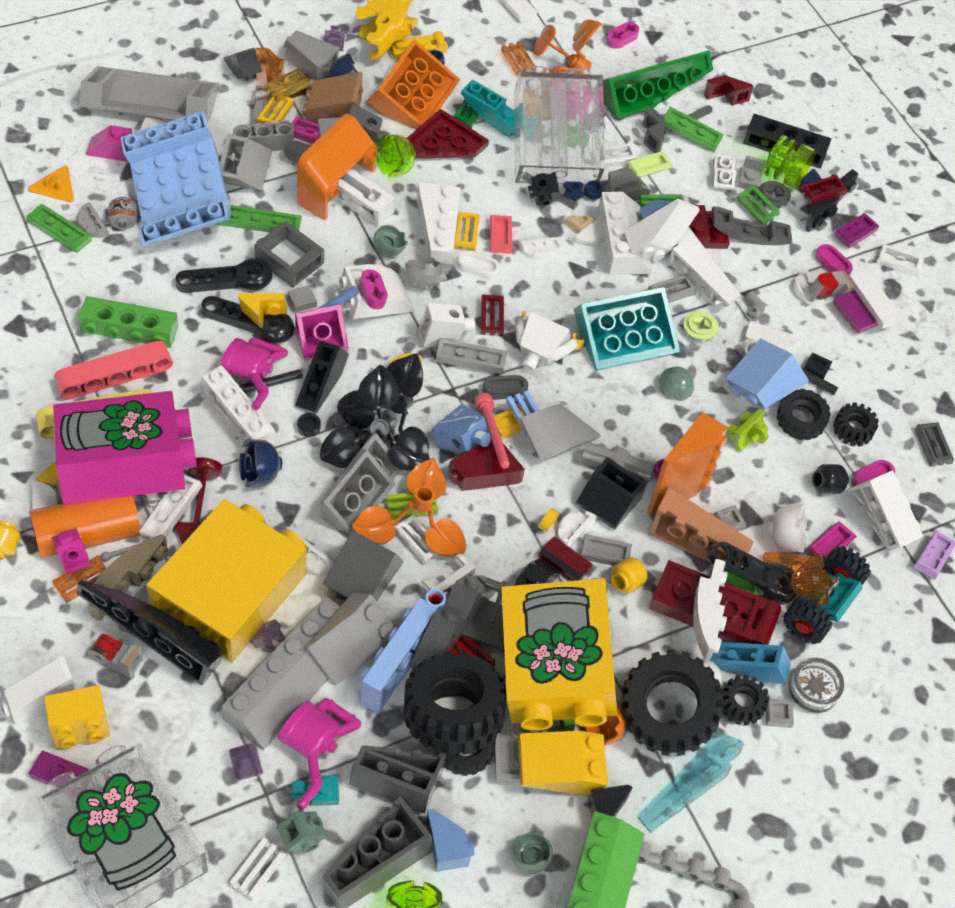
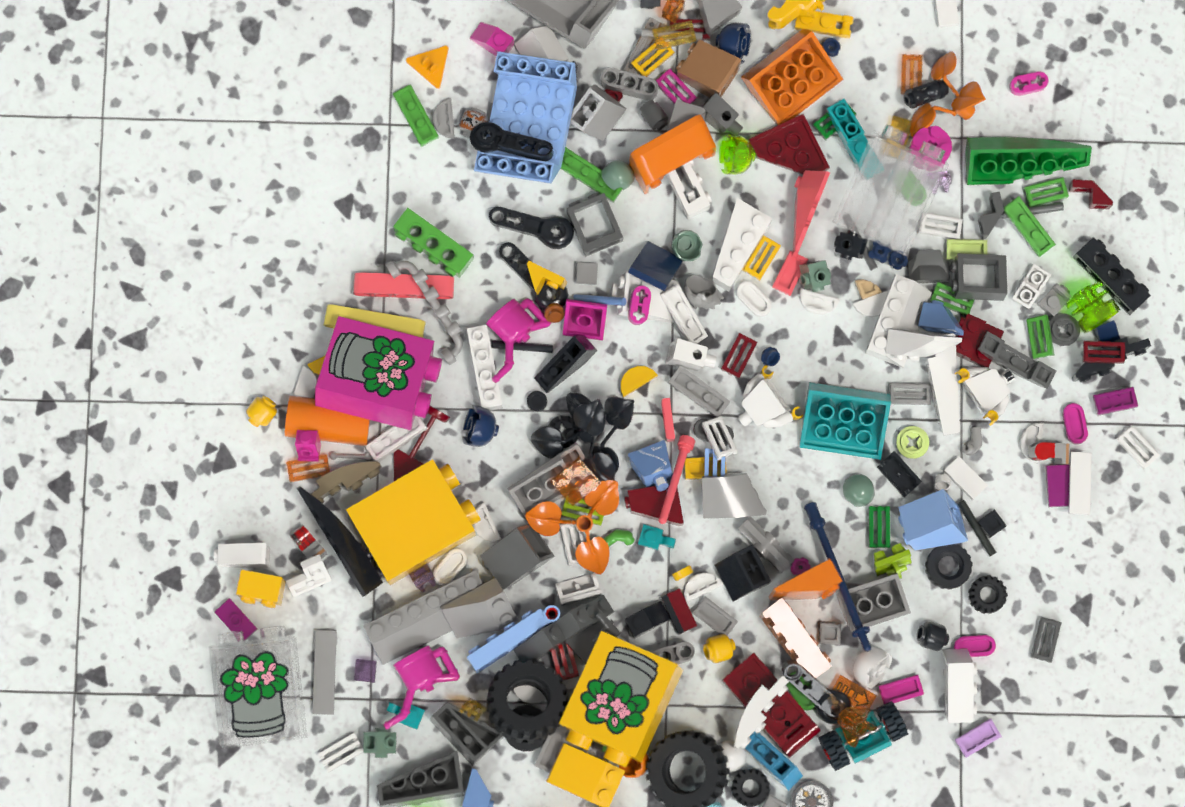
camera: 30 degrees right, 25 degrees up
none -> white plate [286,554,331,597]
none -> light grey tile [312,630,337,715]
none -> light grey bar [386,260,463,365]
none -> white tile [433,549,468,586]
none -> clear yellow tile [459,698,487,722]
none -> black beam [469,122,554,162]
none -> dark orange plate [544,303,565,323]
none -> clear orange piece [550,457,601,506]
none -> sand green hair [602,160,634,190]
none -> bright green arm [603,529,635,547]
none -> dark blue tile [628,241,683,291]
none -> teal plate [638,524,676,550]
none -> white tile [660,284,708,344]
none -> coral tile [661,398,675,442]
none -> white tile [702,416,737,460]
none -> dark blue plate [761,347,780,366]
none -> coral wedge [793,170,830,257]
none -> sand green brick [799,260,831,292]
none -> dark blue bar [804,502,871,652]
none -> light grey slope [836,573,911,633]
none -> green tile [869,506,890,548]
none -> black hinge [877,451,922,498]
none -> black piece [903,79,949,109]
none -> dark grey window [951,253,1008,301]
none -> white torso [954,367,1015,426]
none -> bright green tile [1023,177,1069,207]

